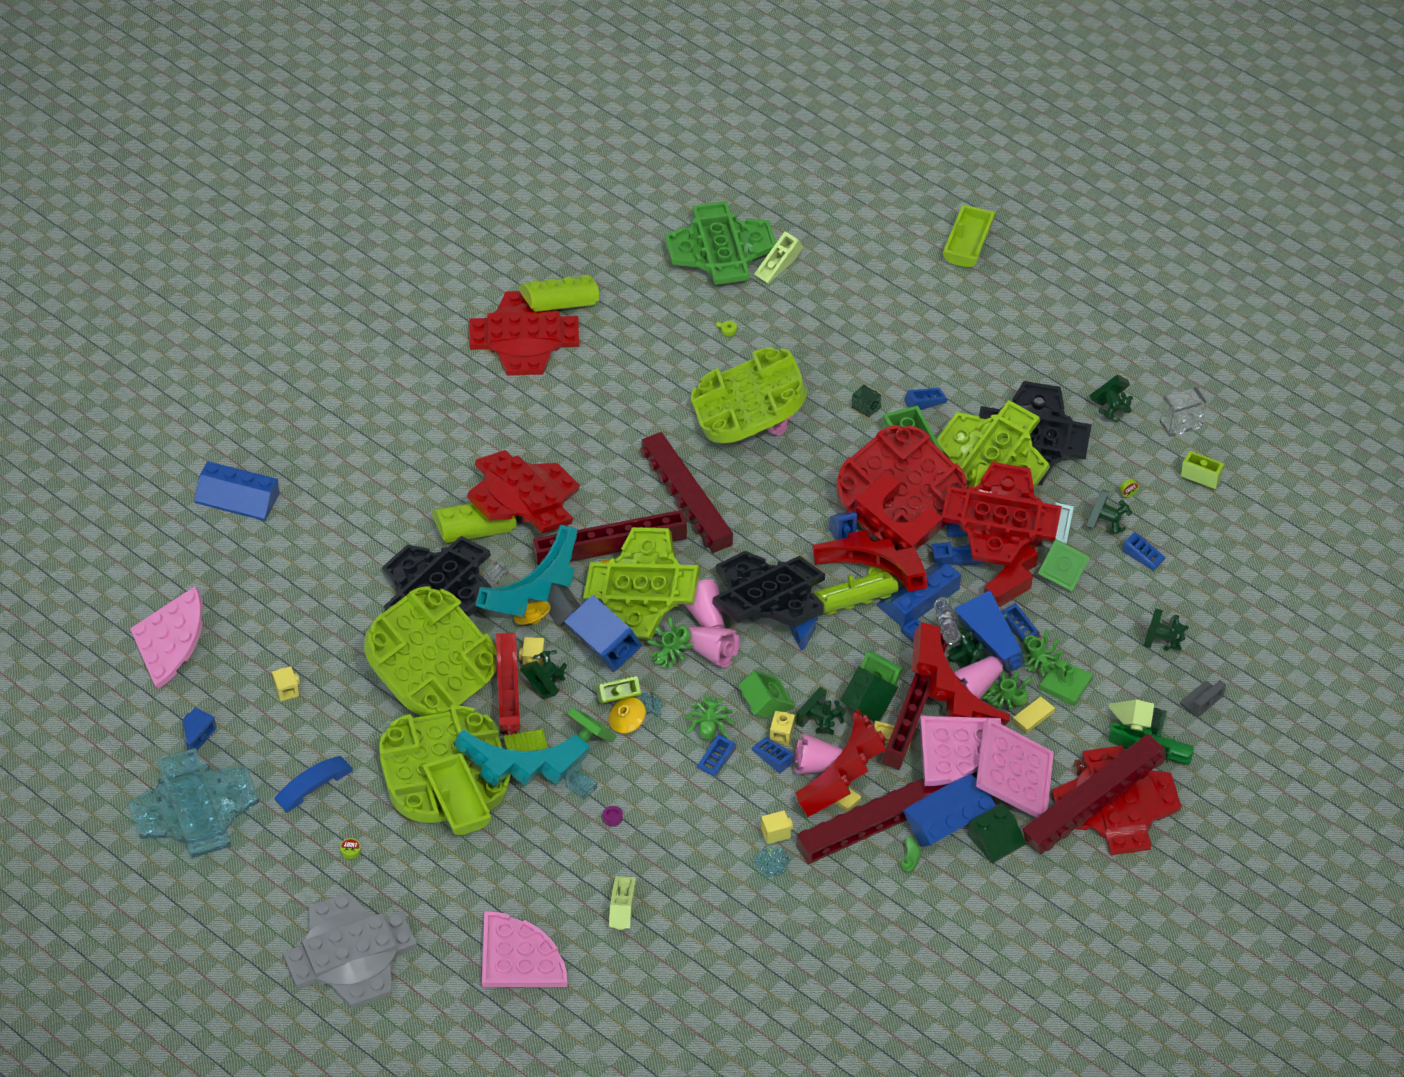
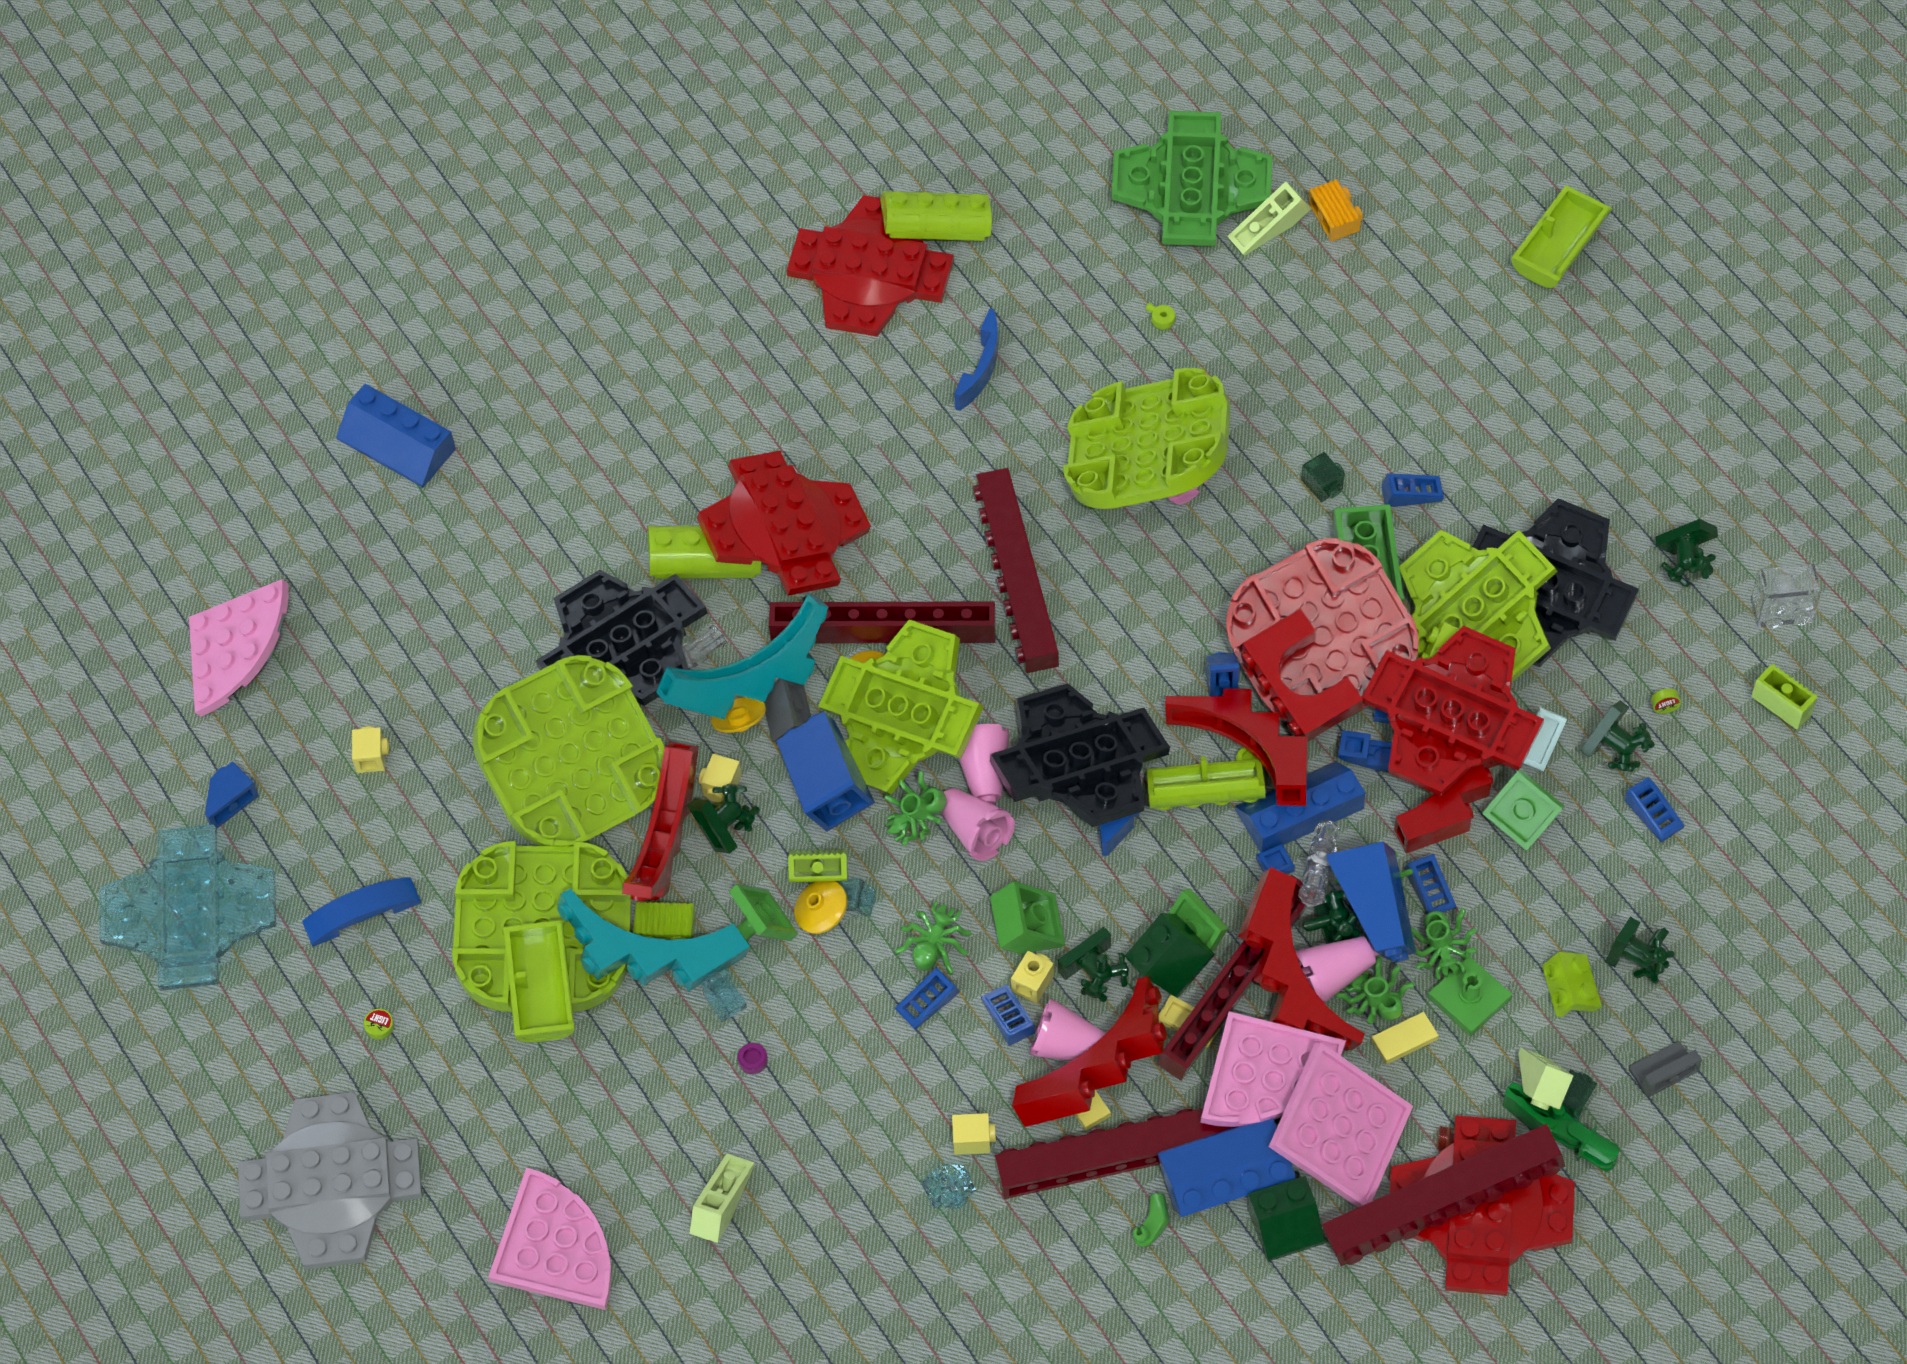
camera: 20 degrees right, 10 degrees up
none -> blue slope [954,309,998,411]
none -> light orange brick [1308,179,1363,242]
none -> lime bracket [1542,952,1602,1017]

